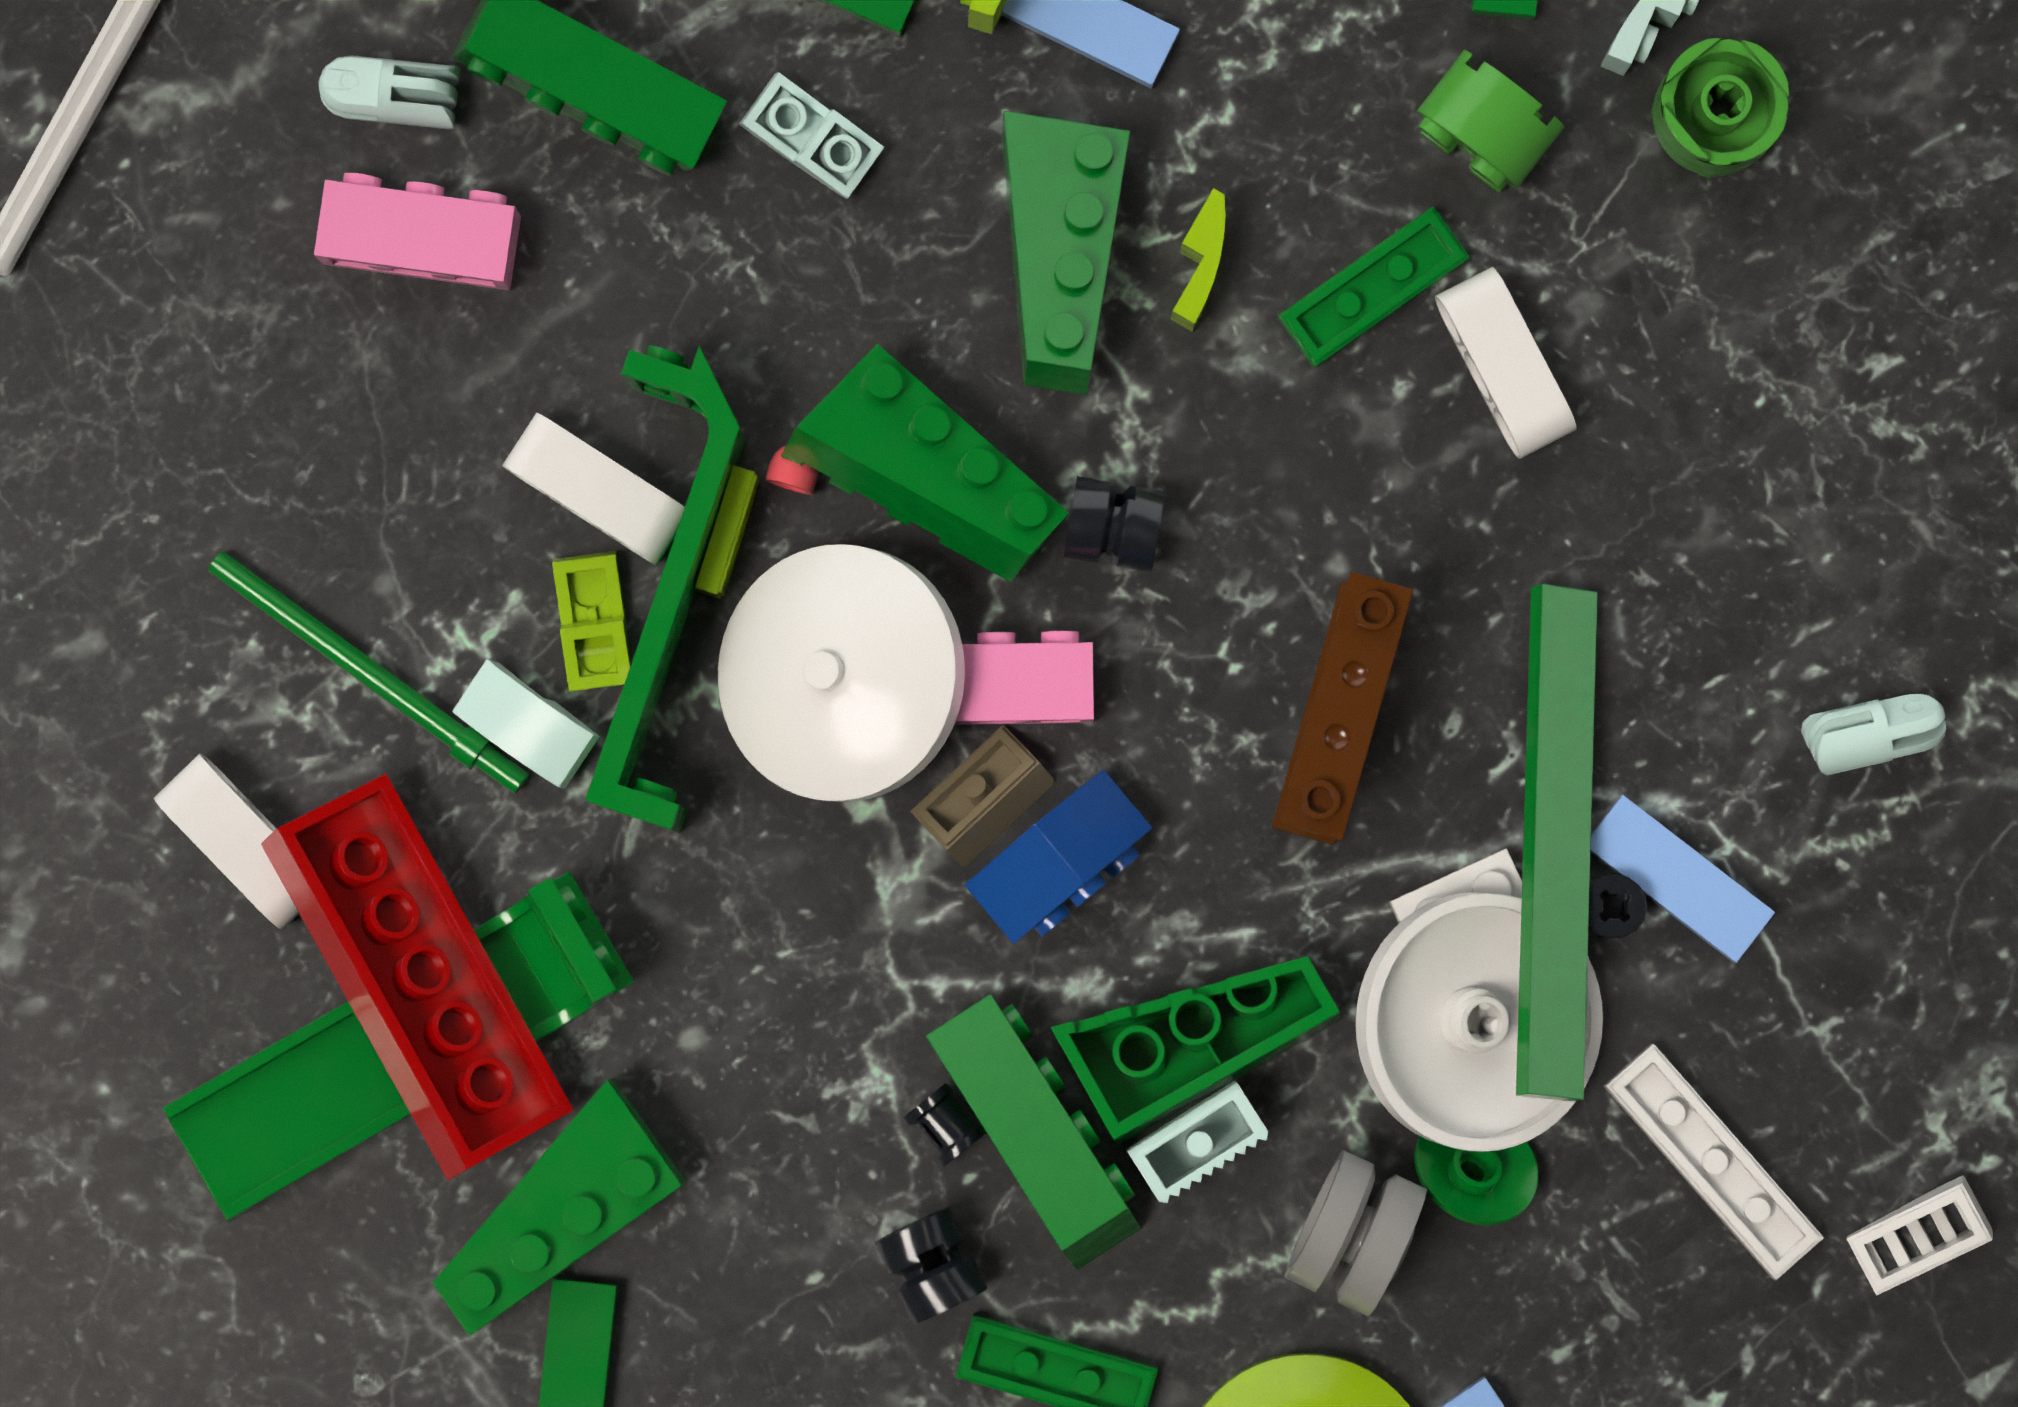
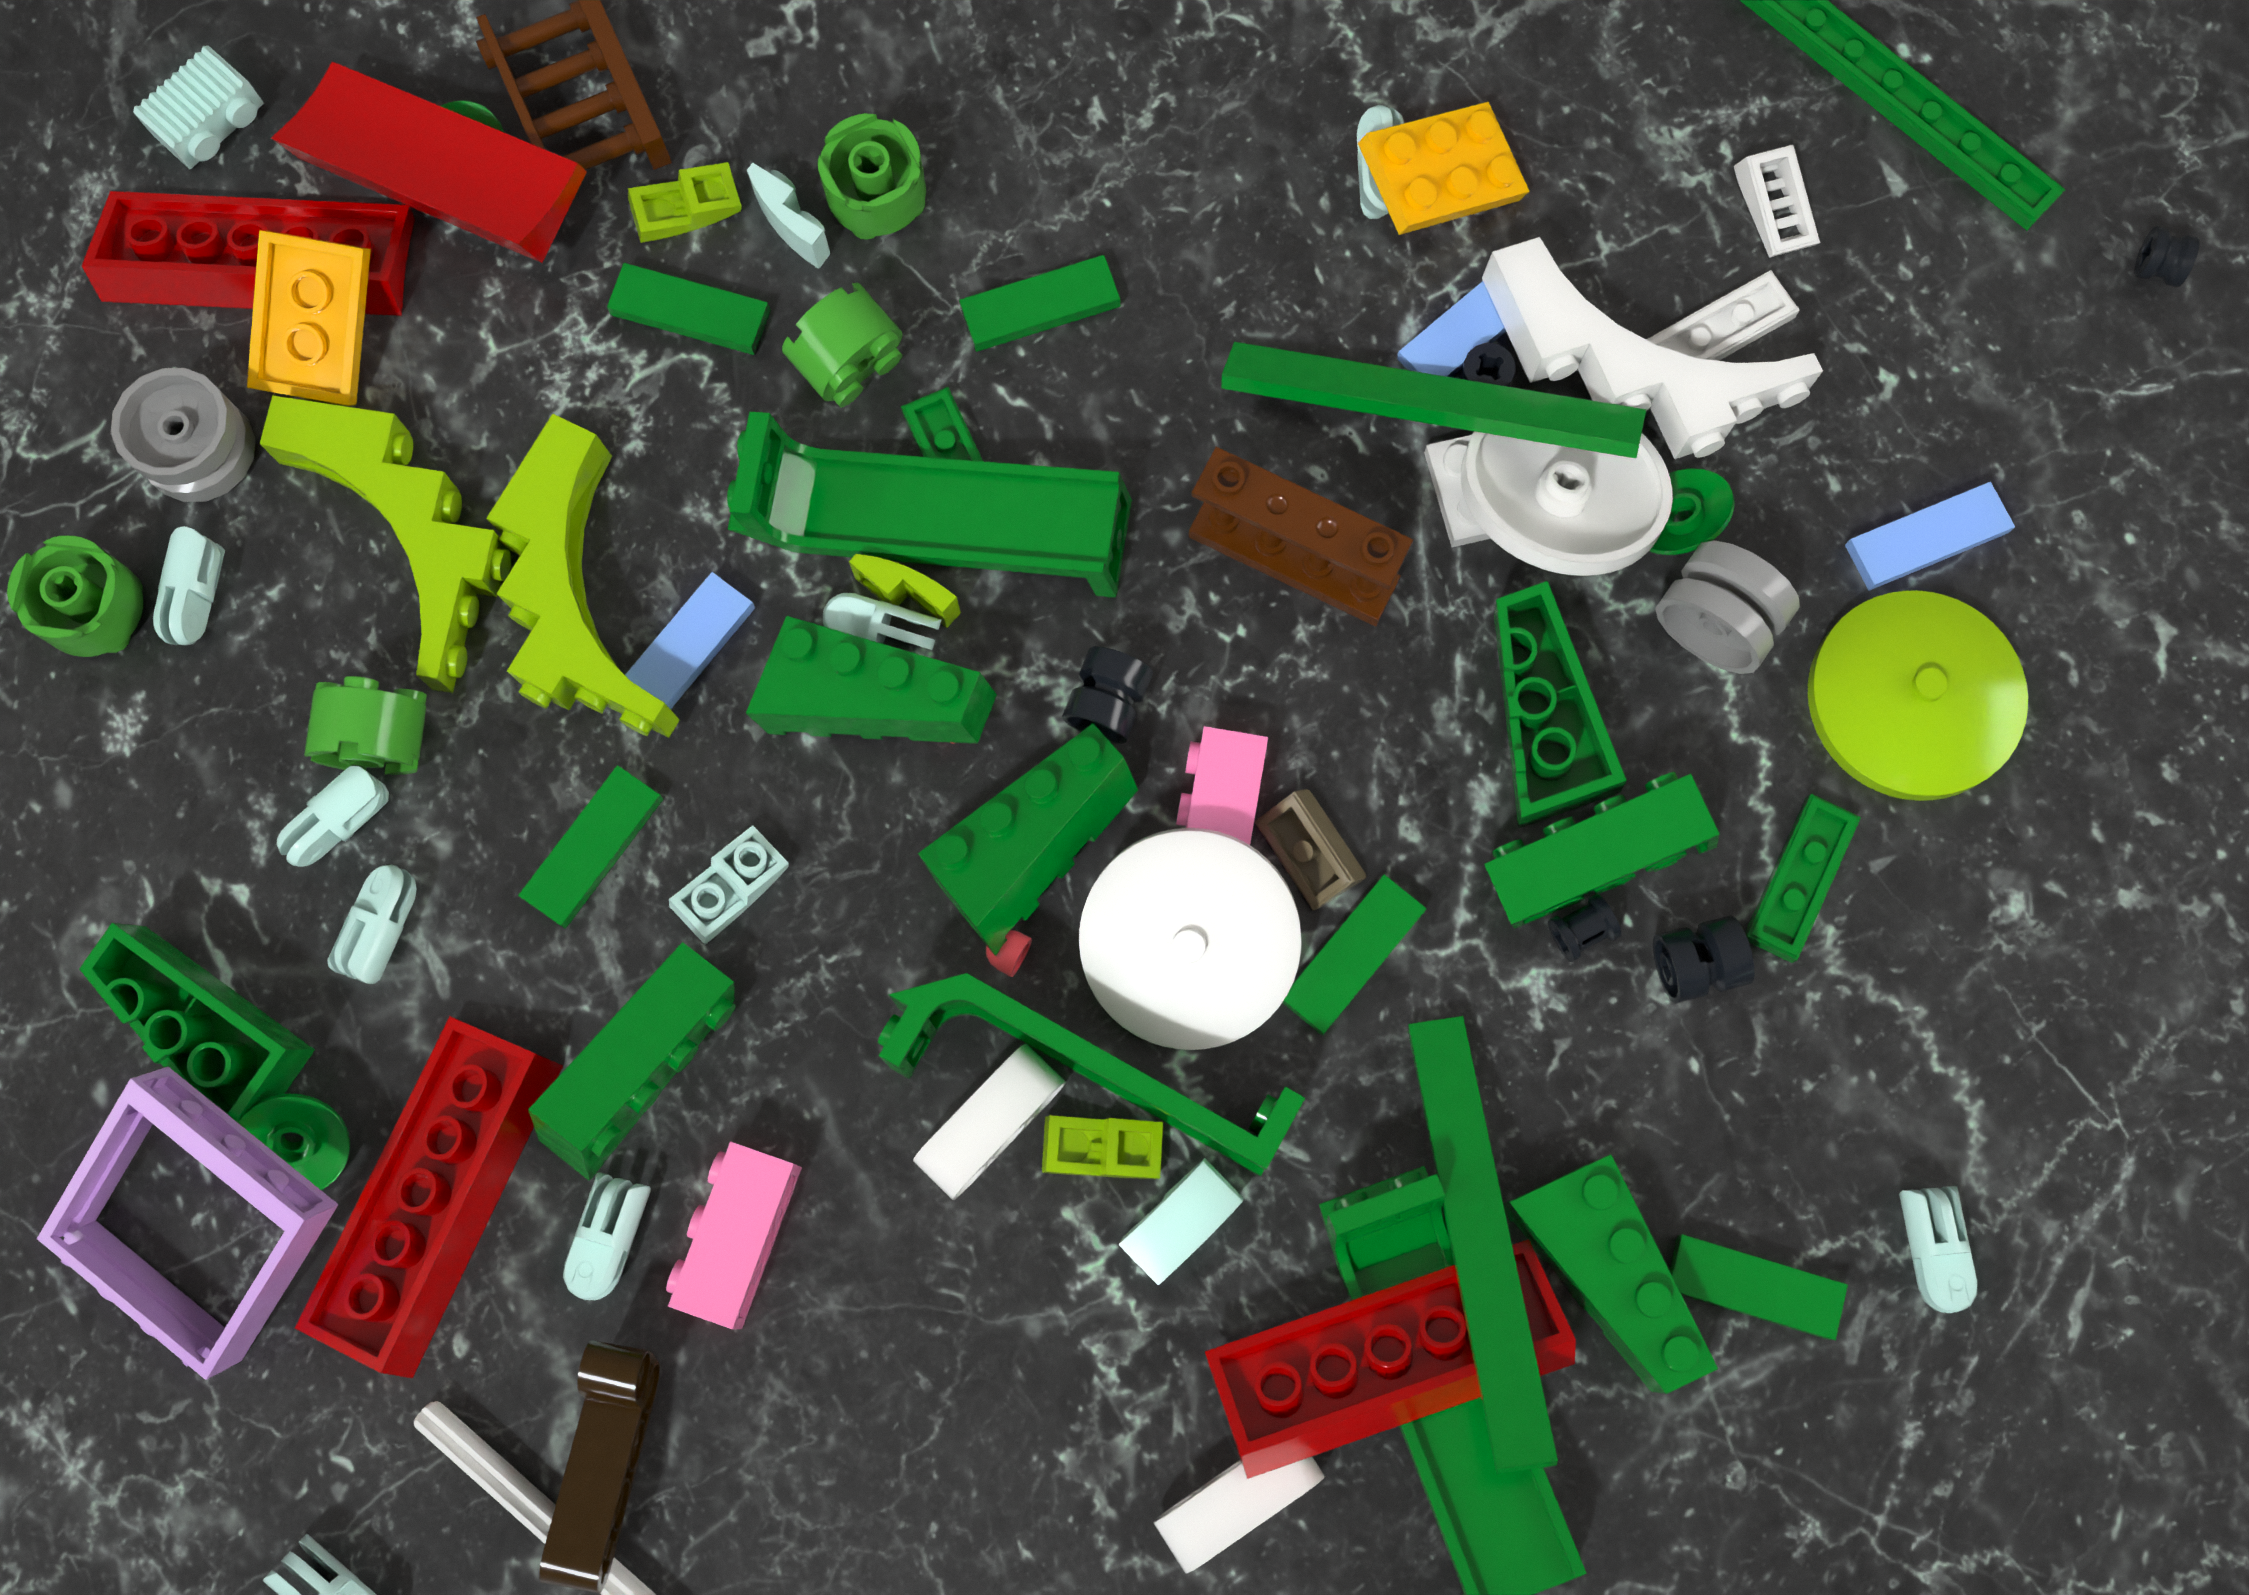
camera: 80 degrees left, 10 degrees down
green bar [208,551,530,794] -> none
lime tile [695,465,760,599] -> none
blue brick [964,769,1152,944] -> none
light aqua brick [1126,1081,1268,1203] -> none
white beam [1435,267,1577,459] -> none
none -> dark brown beam [539,1340,660,1593]
none -> green panel [727,411,1132,598]
none -> light aqua arm [823,593,941,650]
none -> green tile [959,255,1120,352]
none -> green tile [1282,874,1427,1036]
none -> yellow plate [1358,102,1530,235]
none -> green tile [1408,1016,1558,1474]
none -> white arch [1482,237,1823,459]

